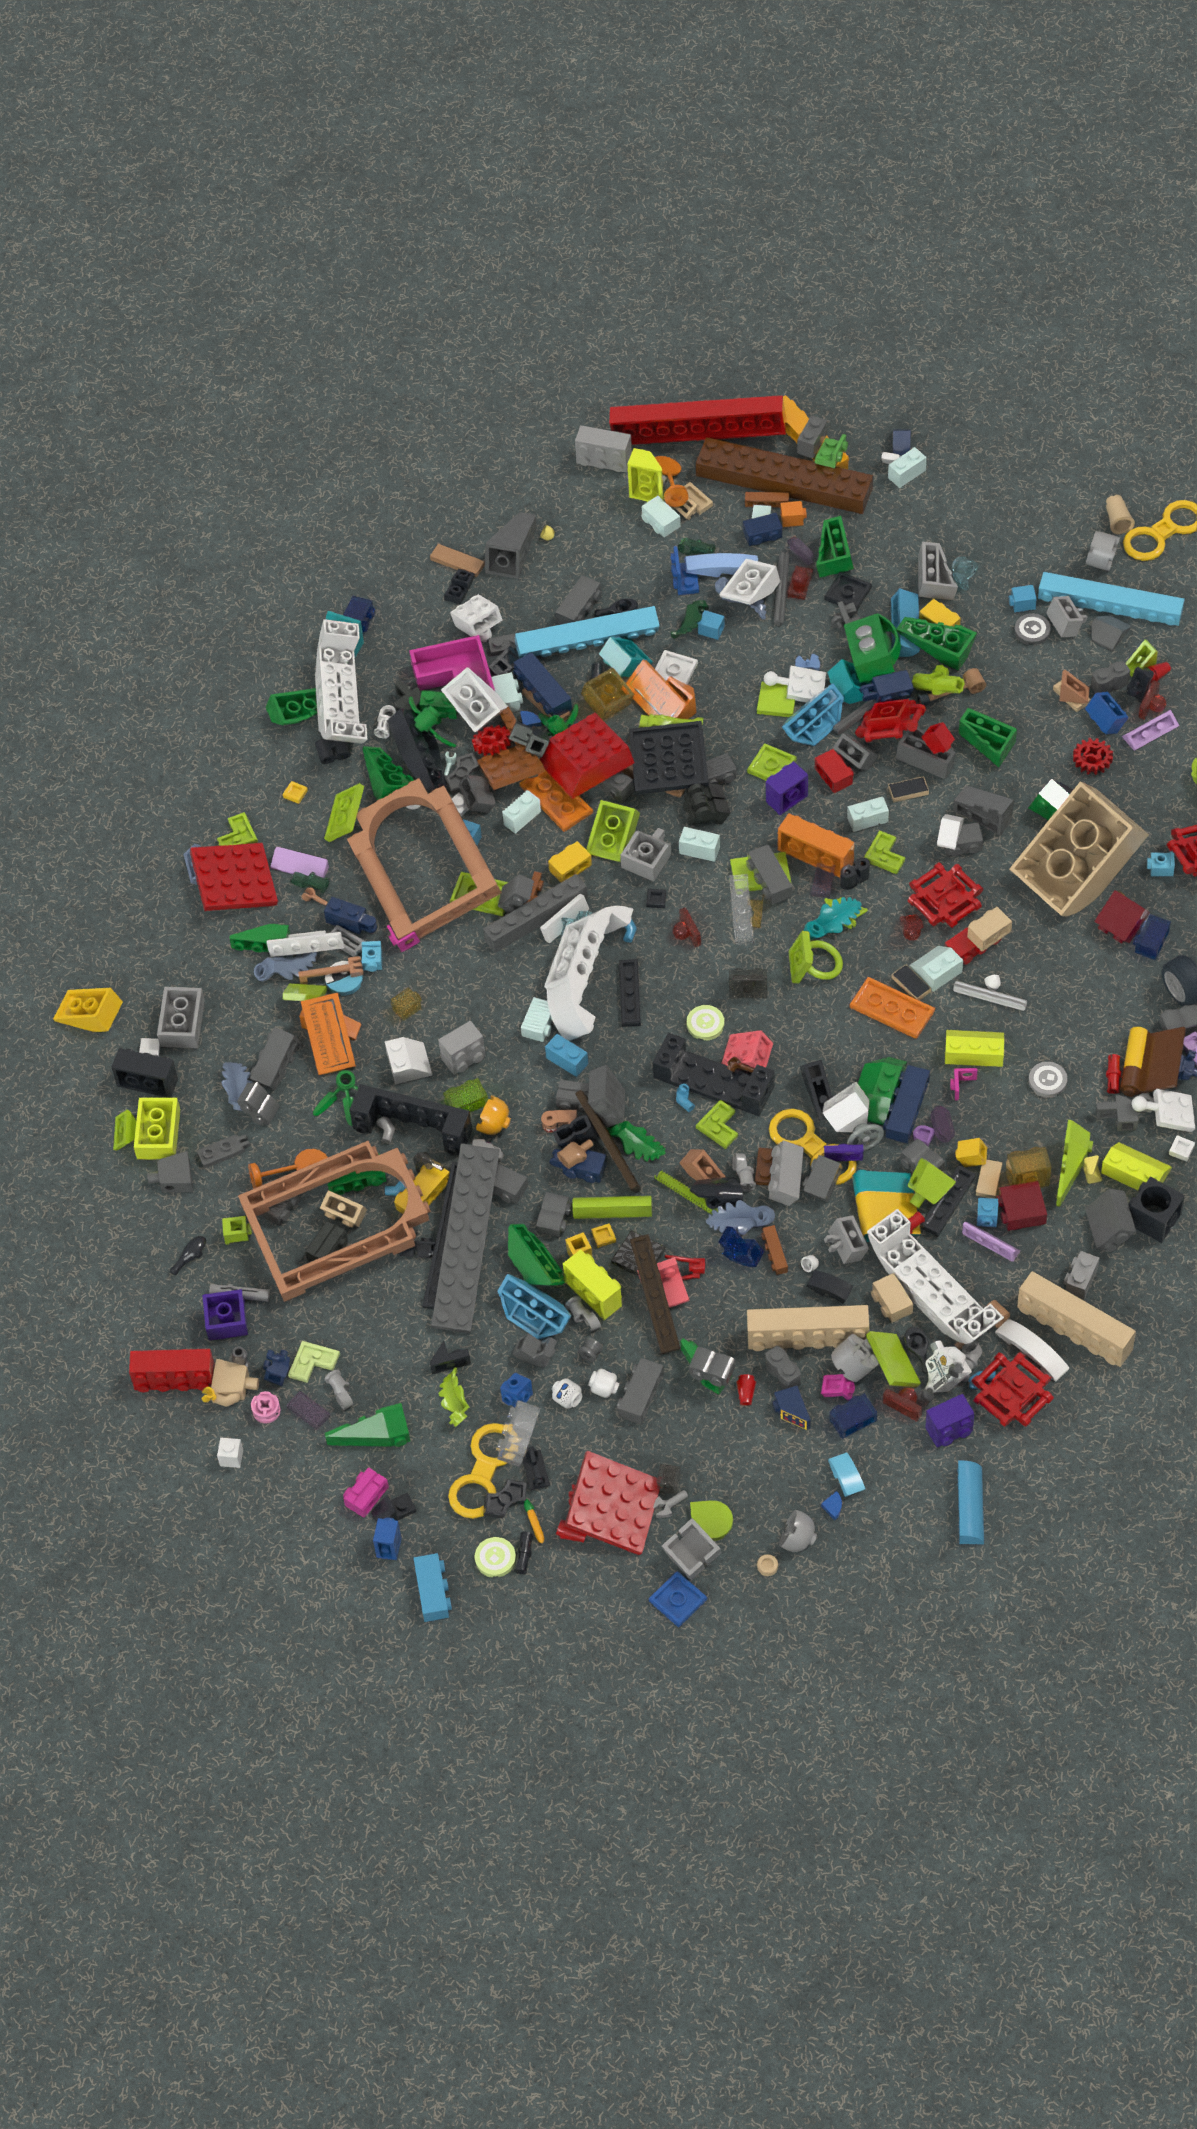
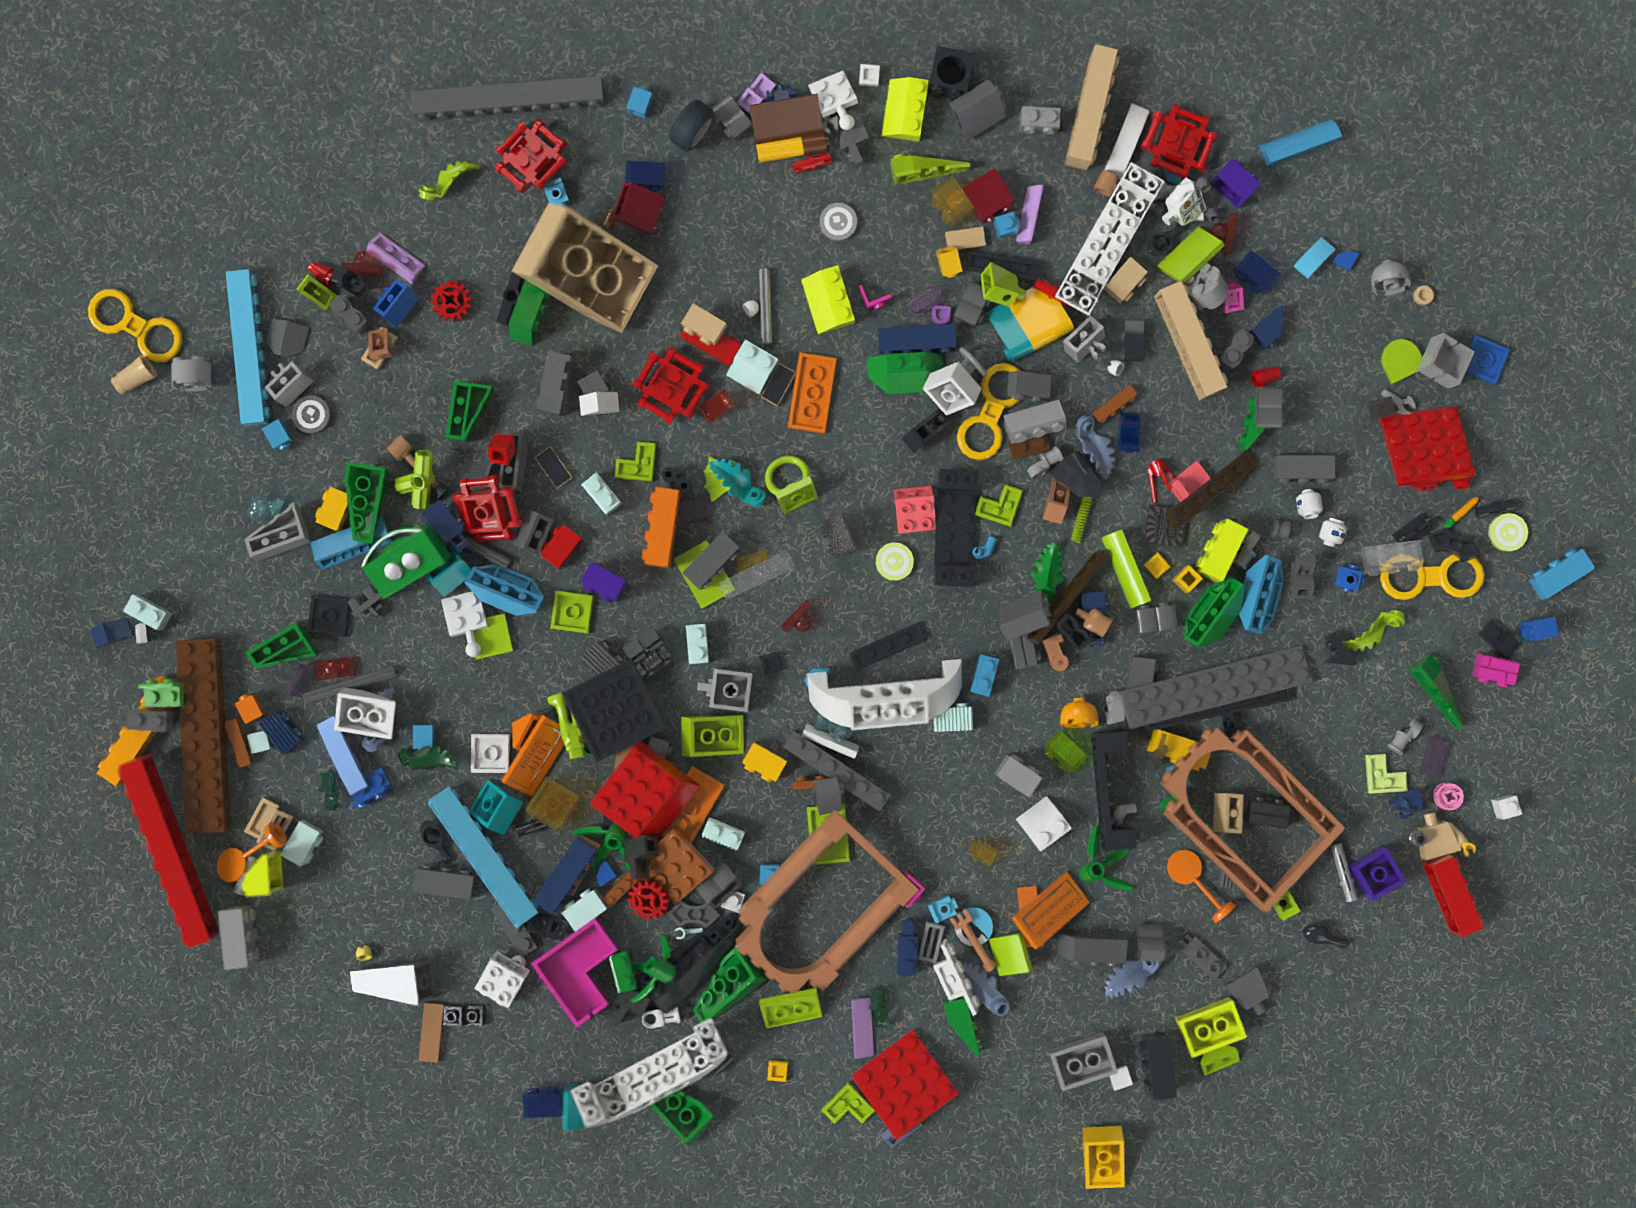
camera: 120 degrees left, 30 degrees up
nougat hand [301,888,328,906] -> none
white slope [441,667,508,732] -> none
reddish brown hand [727,1057,754,1073] -> none
medium blue piece [795,654,820,671] -> none
dark purple plate [824,1144,864,1161] -> none
light yellow slope [1083,1155,1102,1184] -> none

